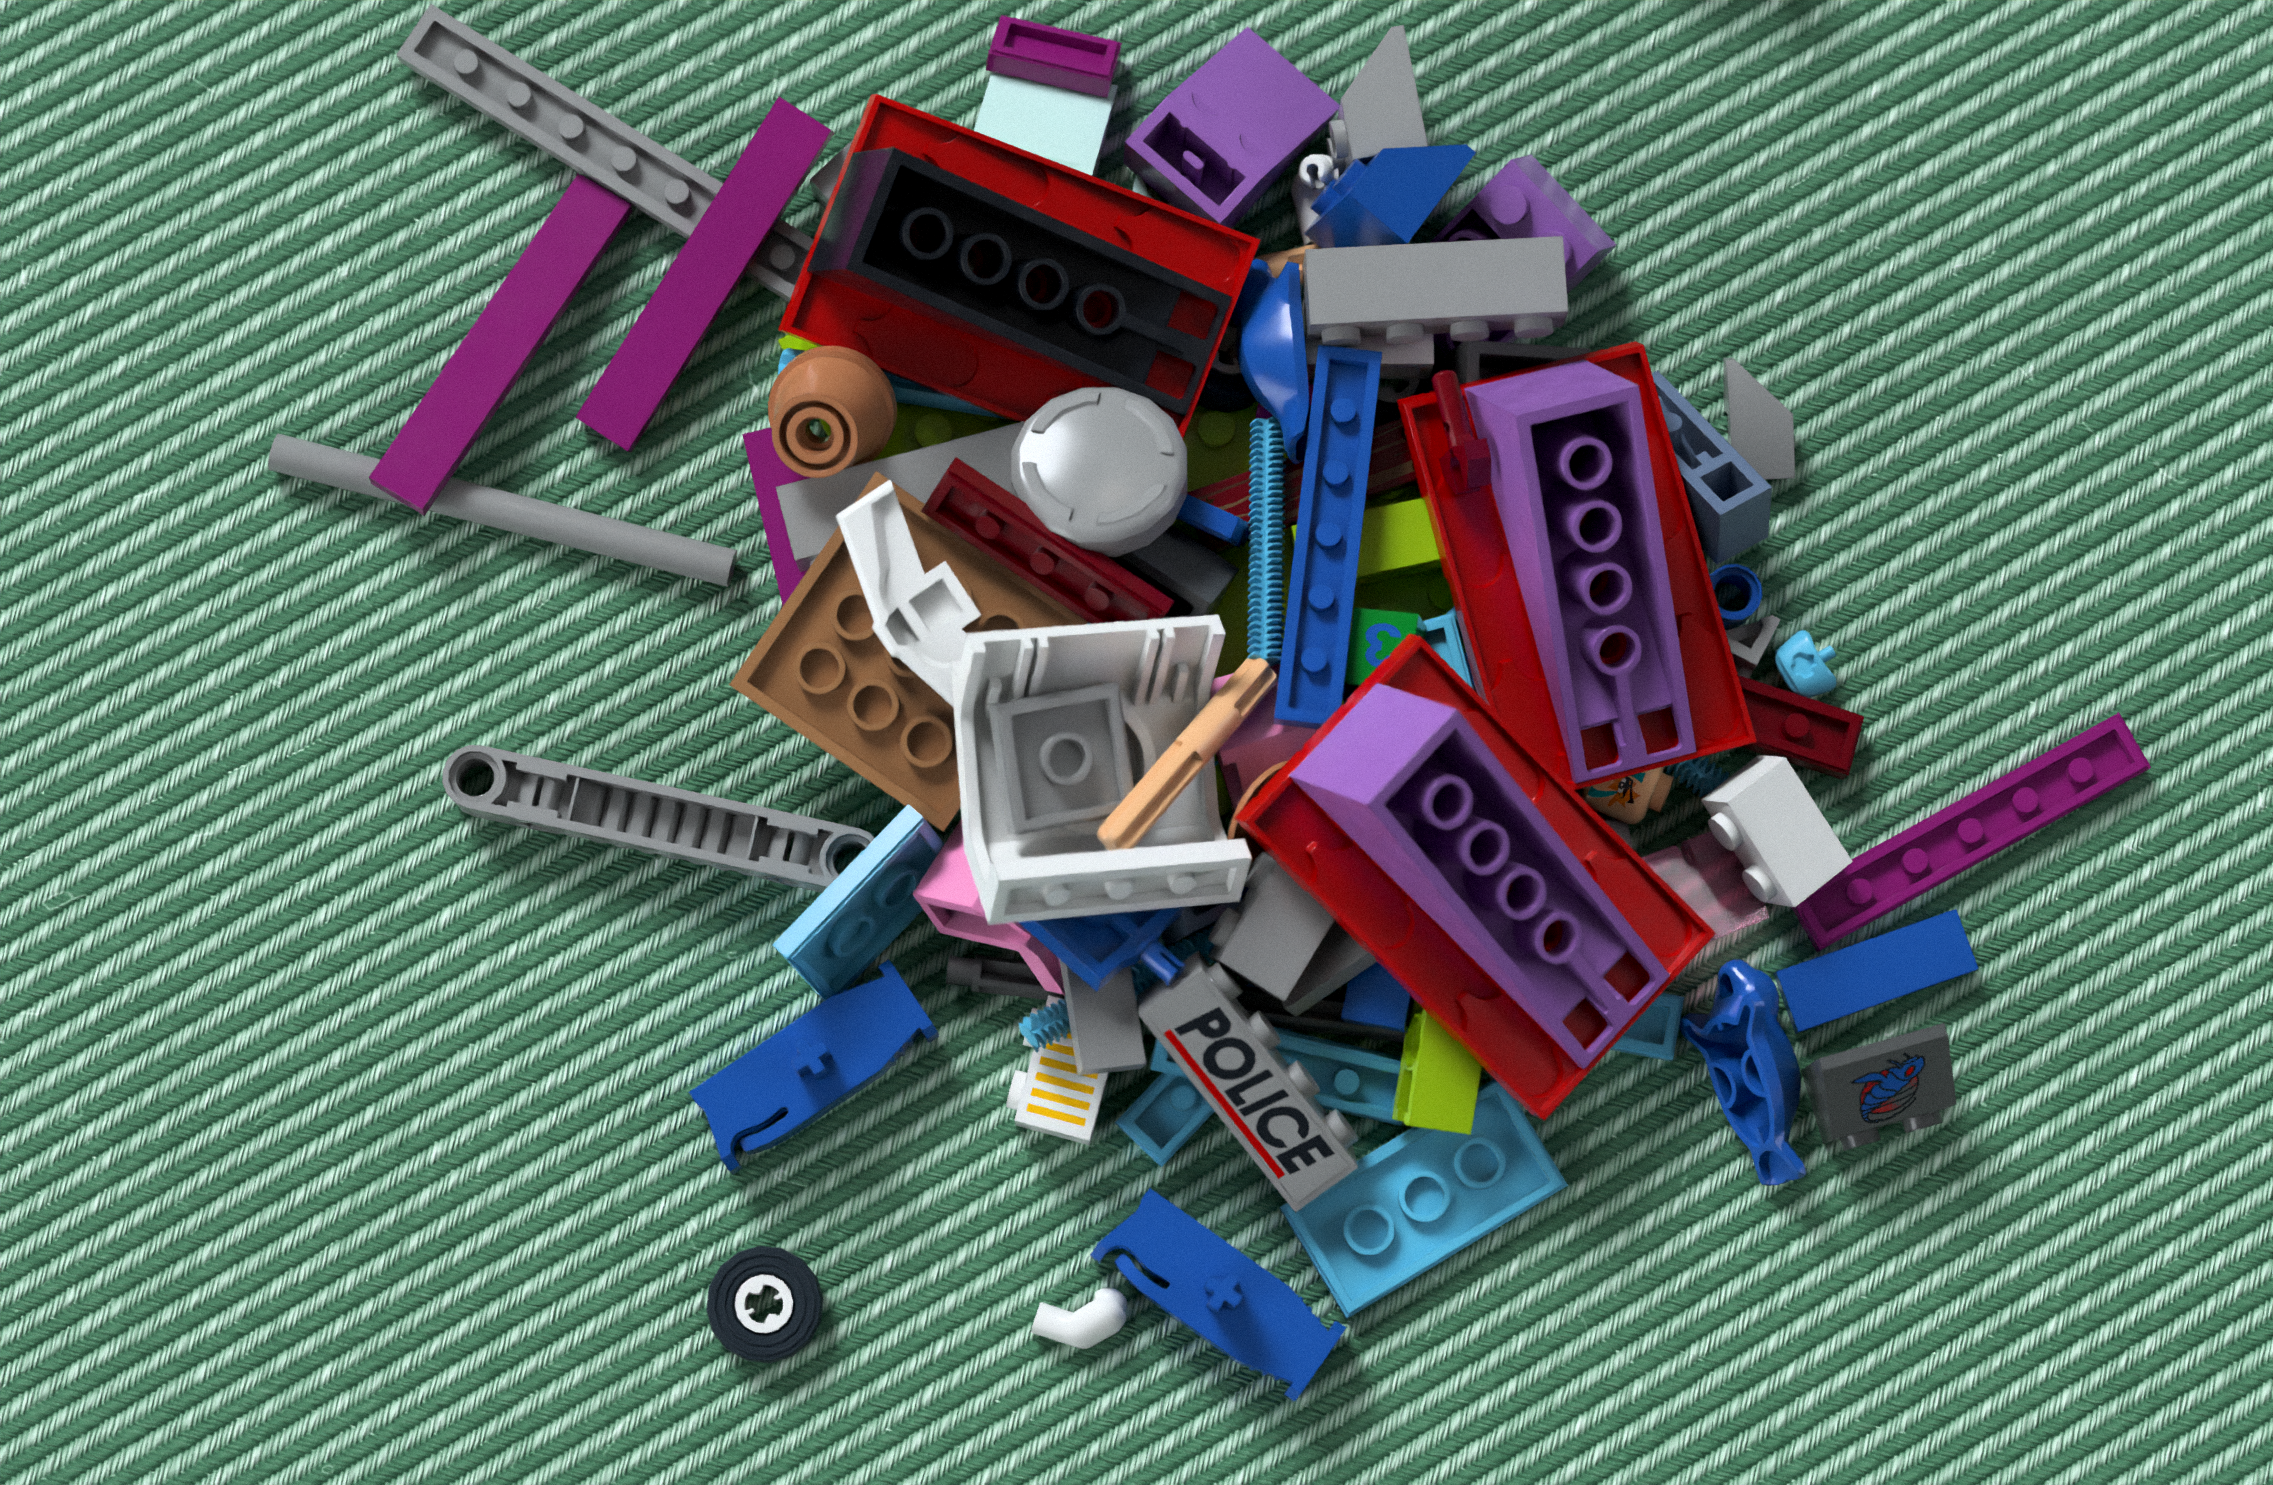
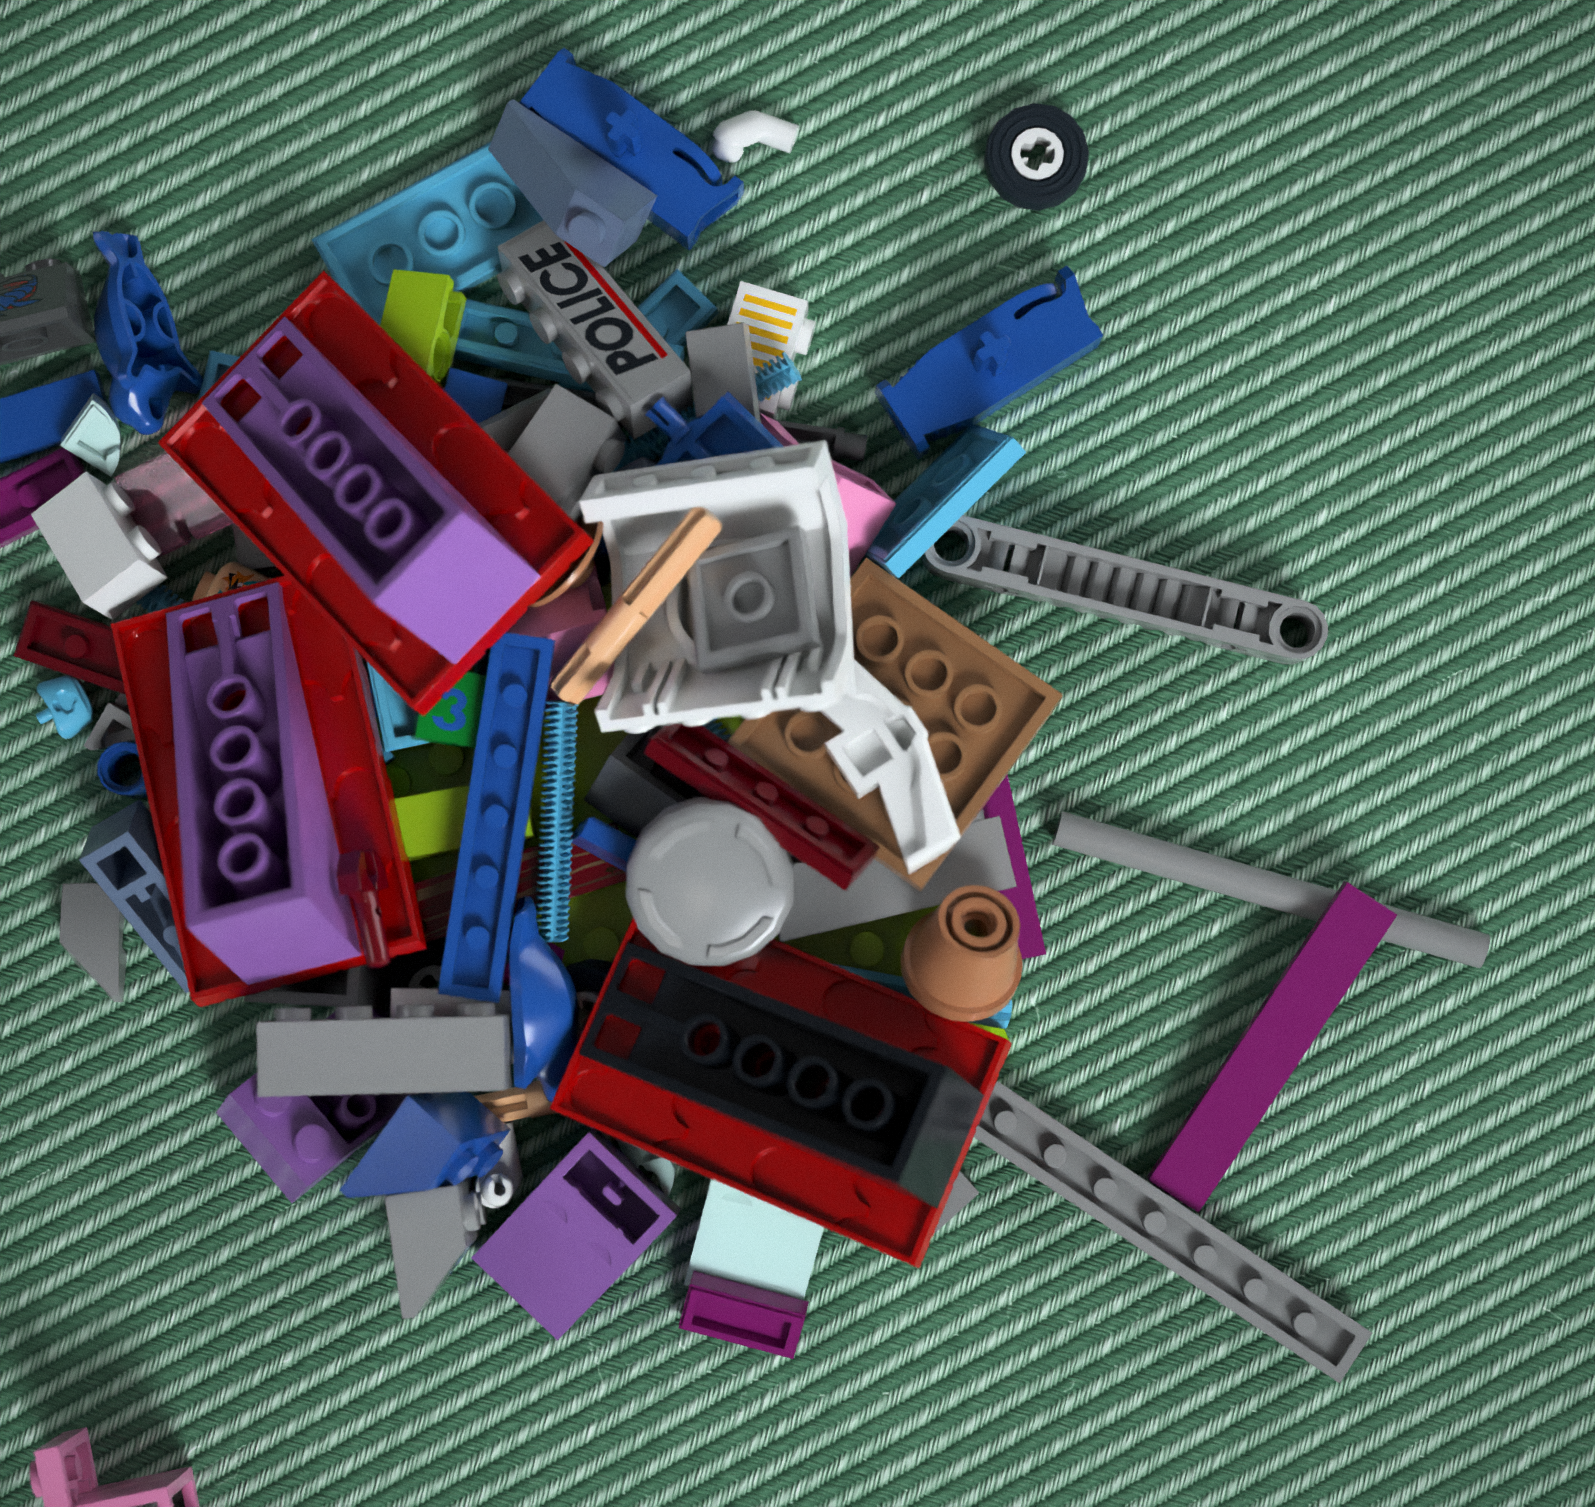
camera: 175 degrees left, 5 degrees up
magenta tile [575,97,834,453] -> none
none -> light aqua tile [60,393,121,476]
none -> sand blue slope [488,99,657,267]

